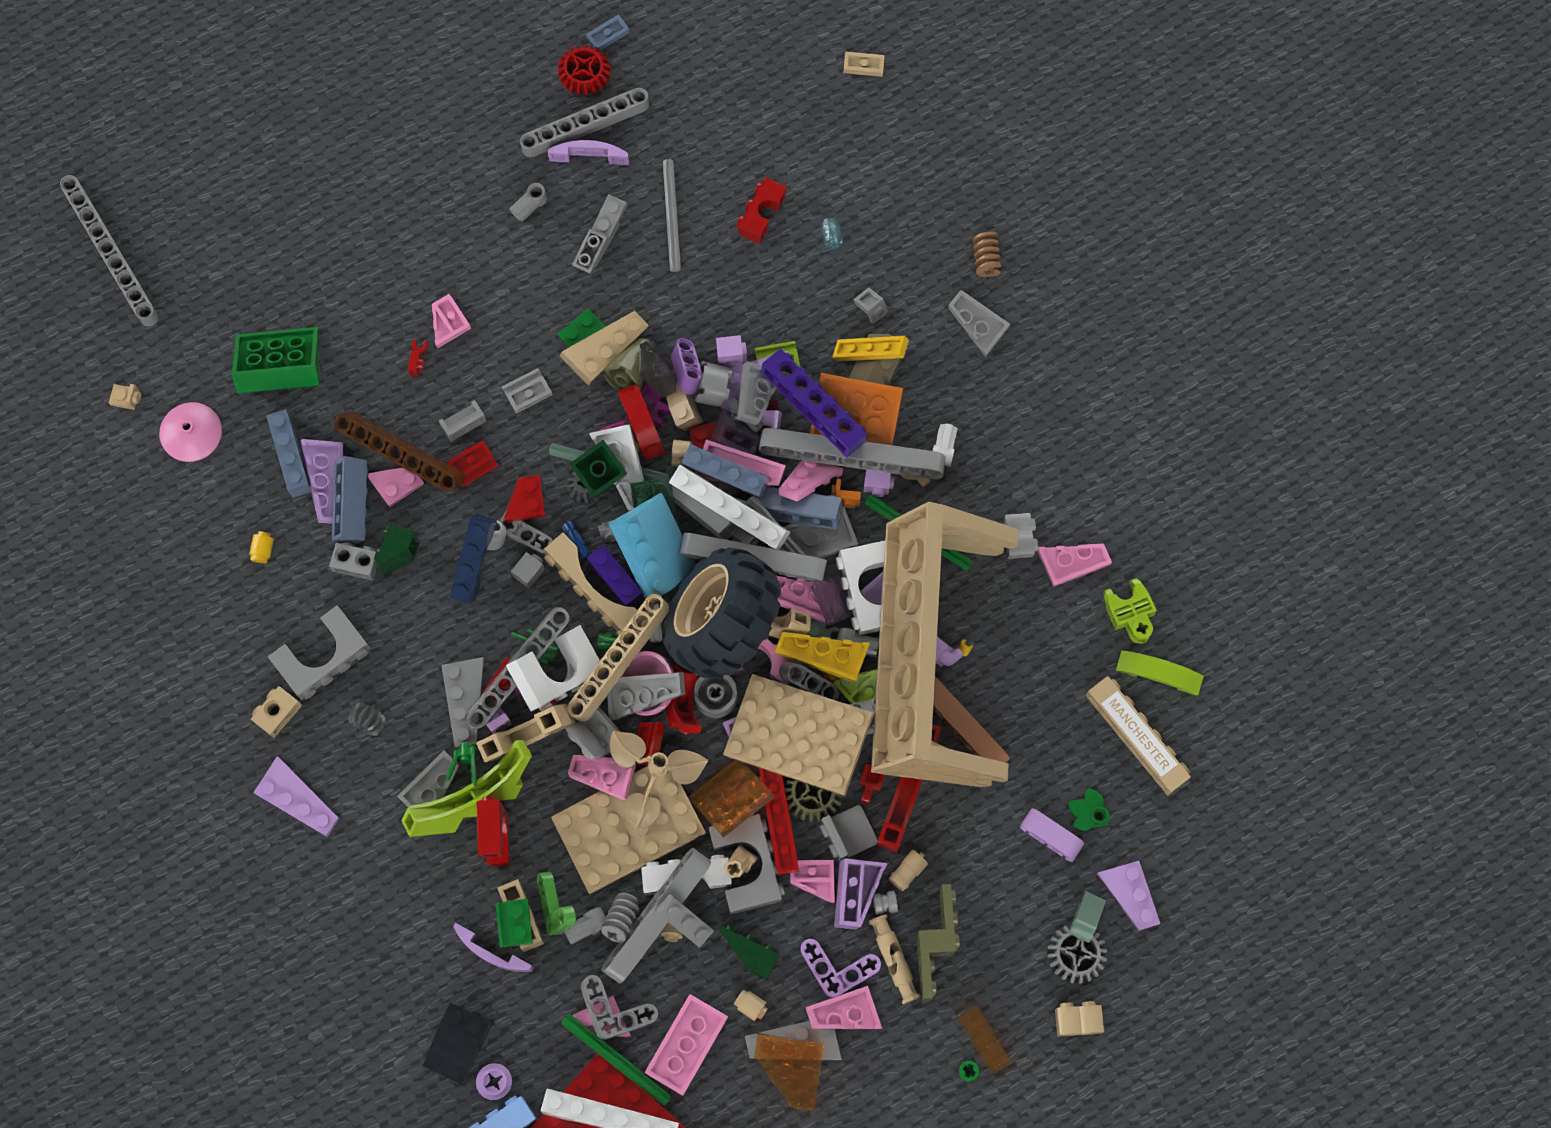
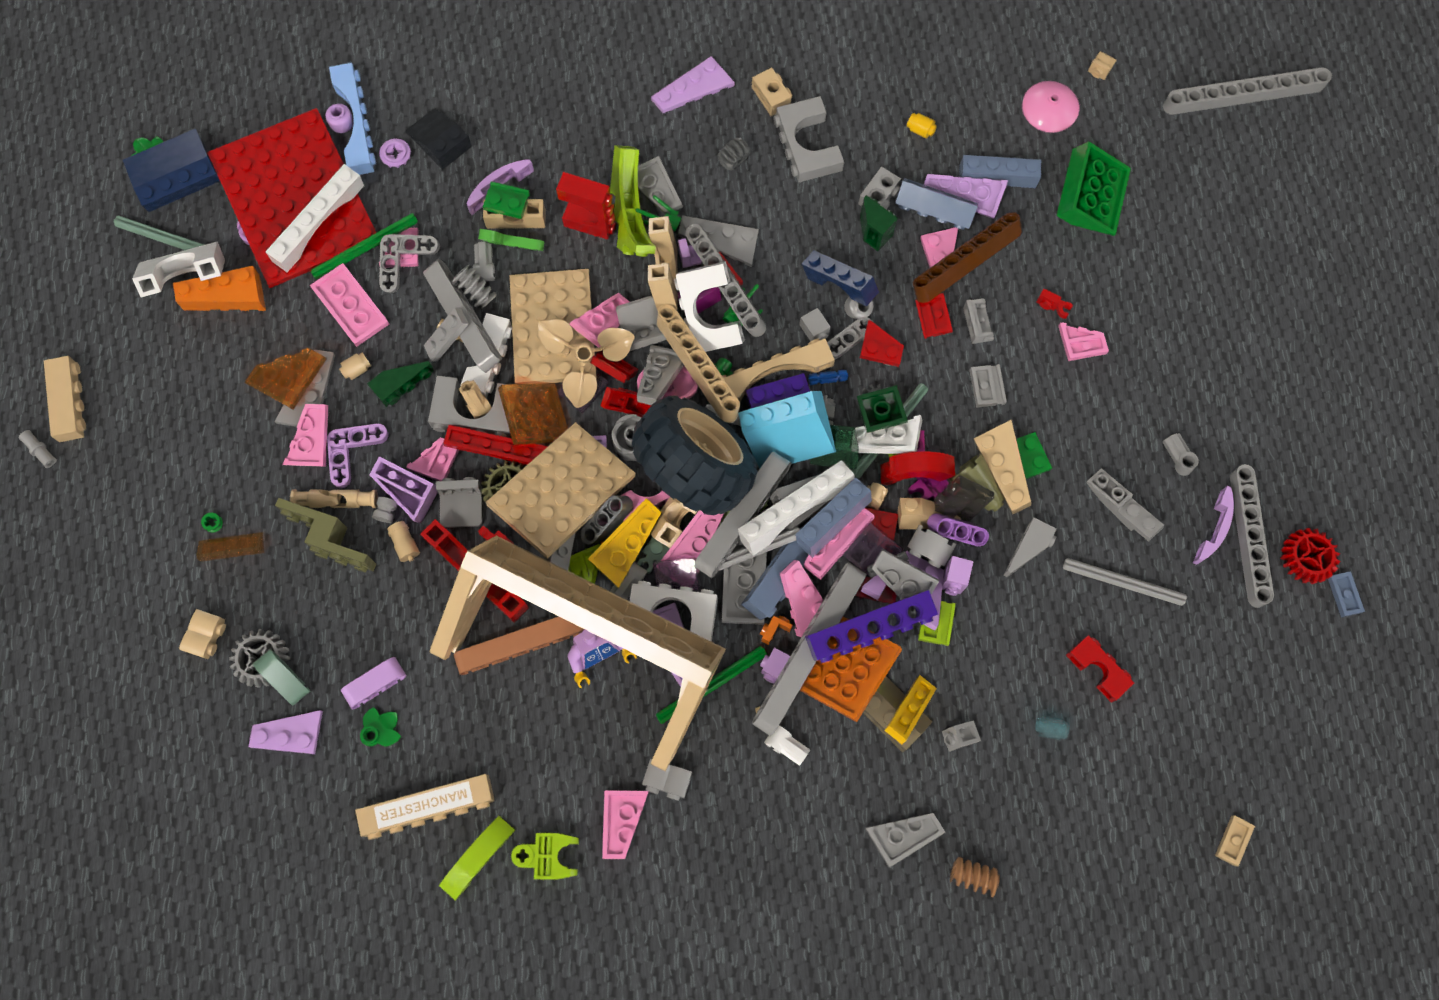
camera: 110 degrees right, 0 degrees up
none -> light grey slope [1004,518,1056,577]

